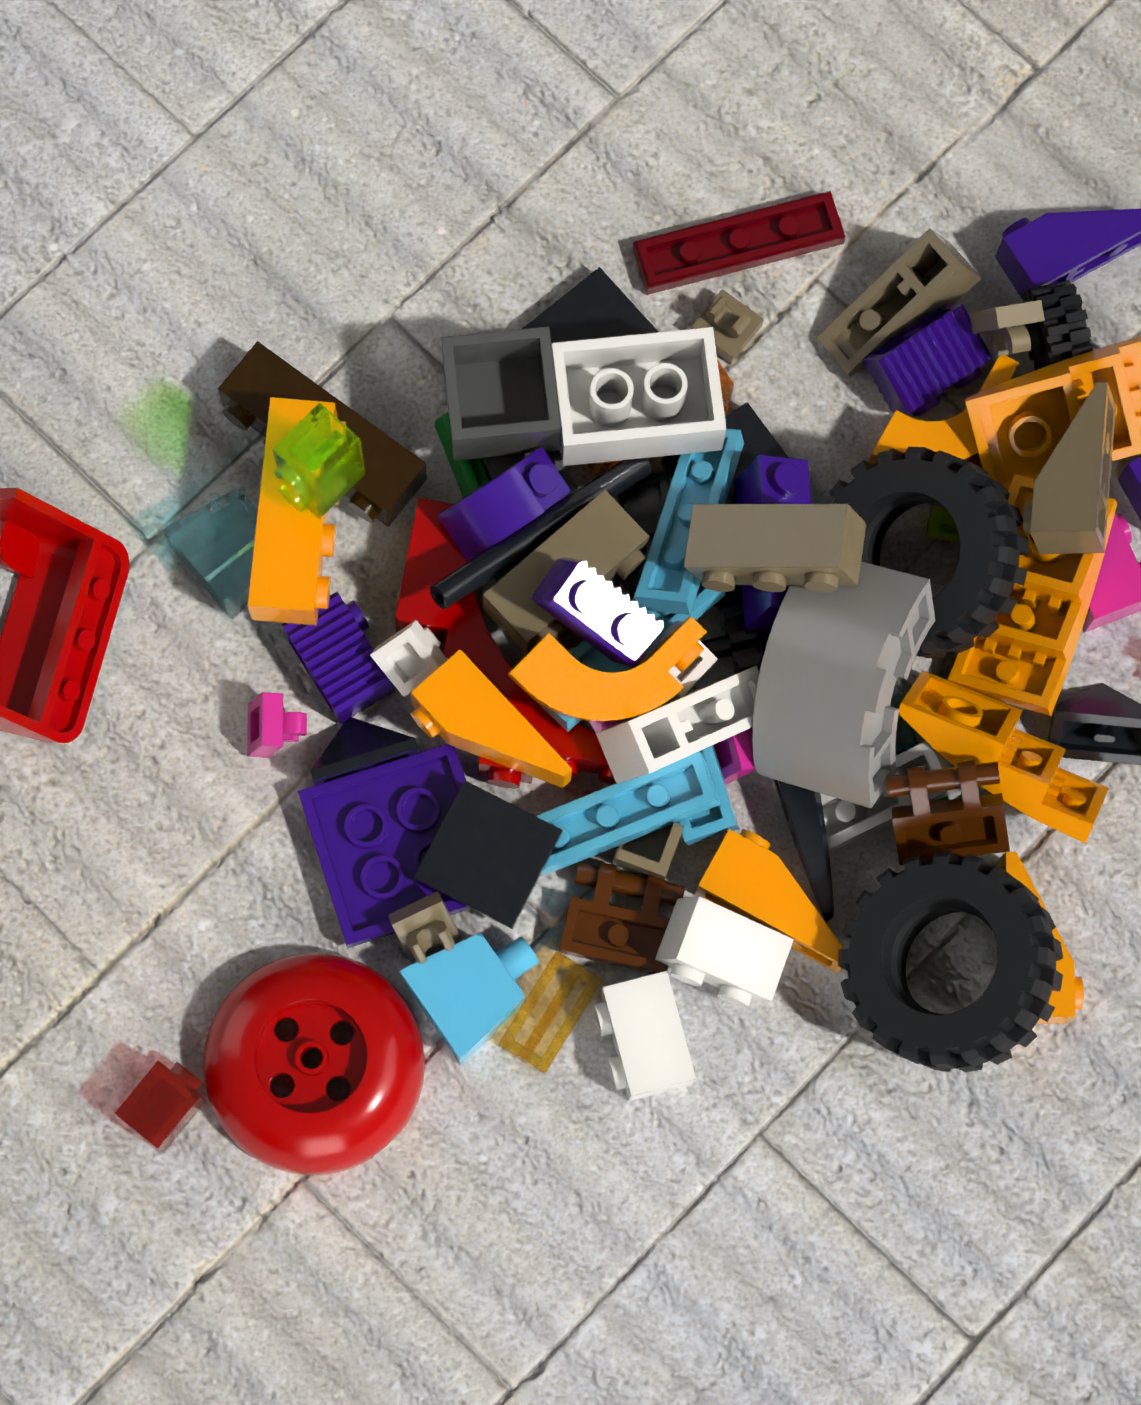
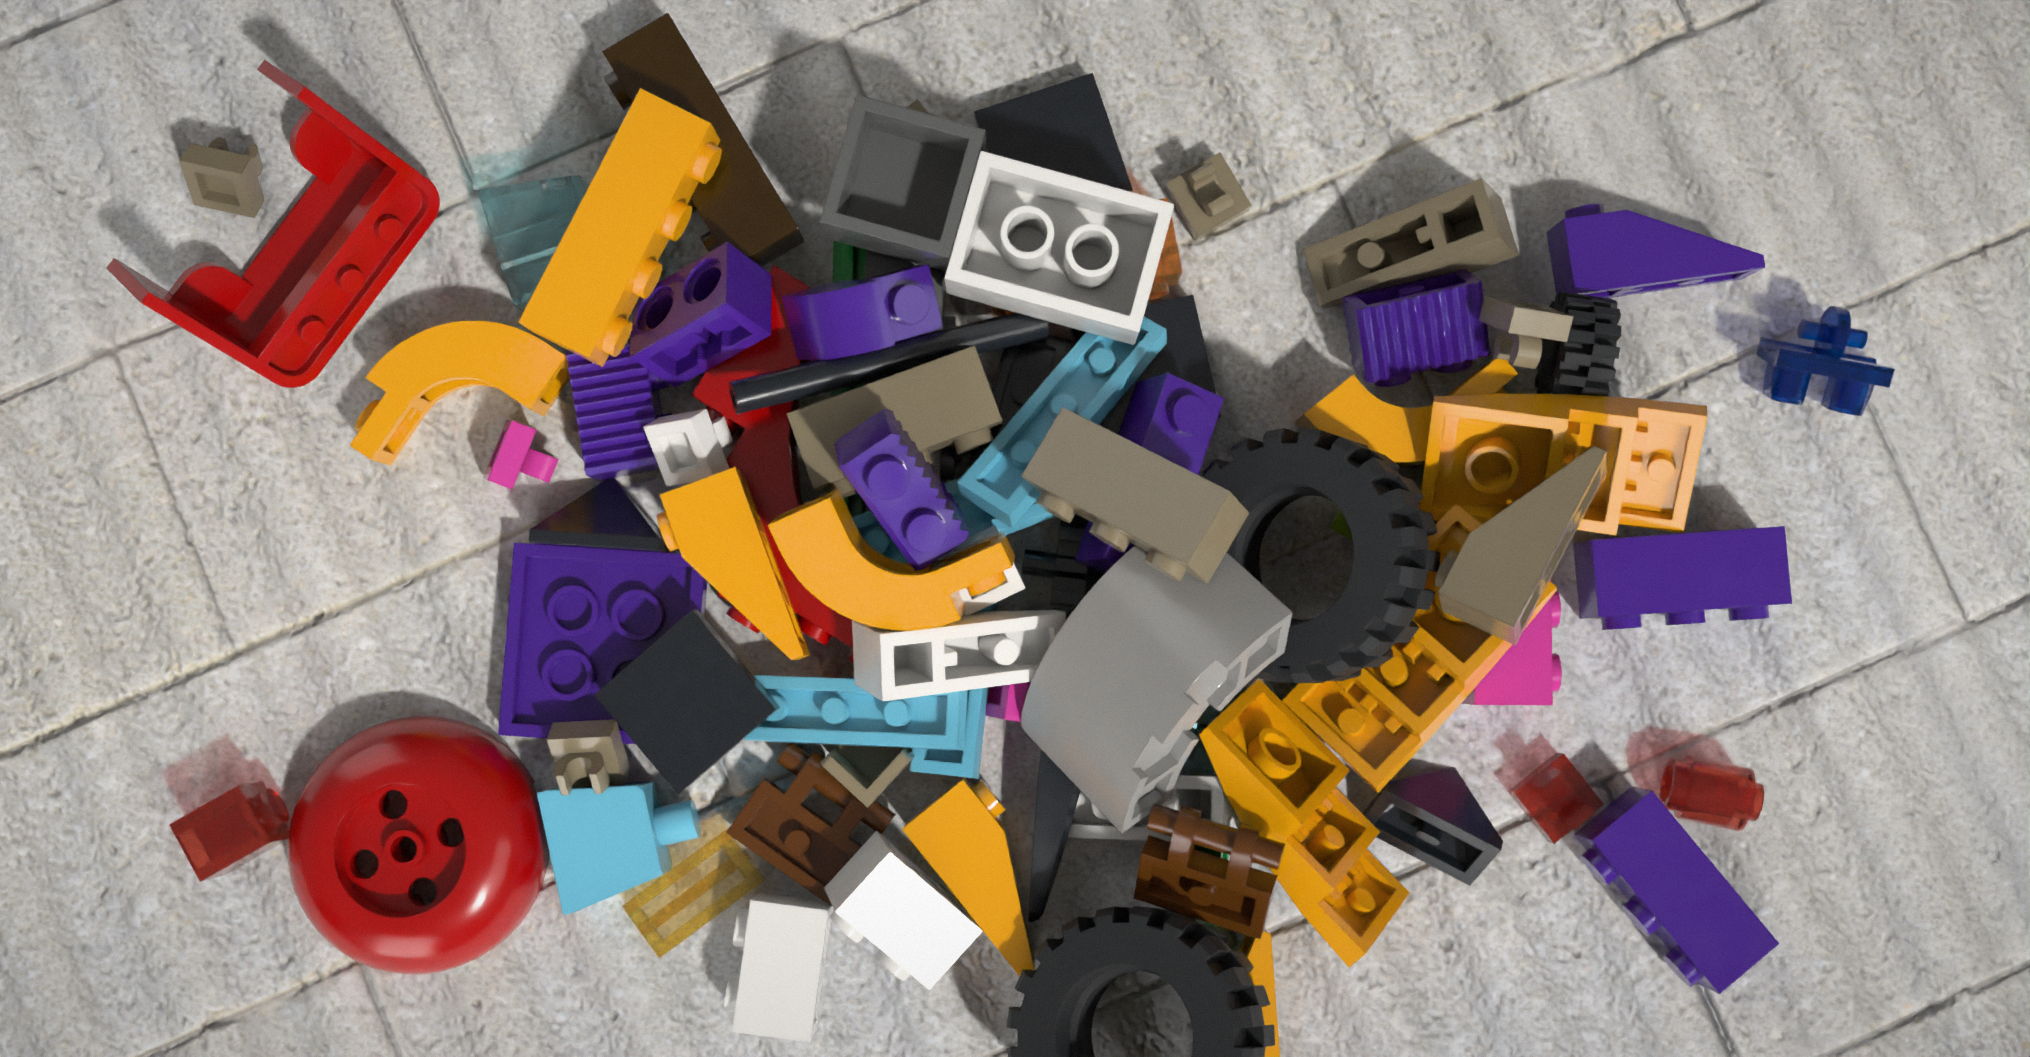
camera: 25 degrees right, 10 degrees up
clear neon green brick [272,402,365,519] -> none
dark red tile [632,191,846,295] -> none
none -> light orange arch [349,321,570,466]
none -> dark purple brick [629,242,772,388]

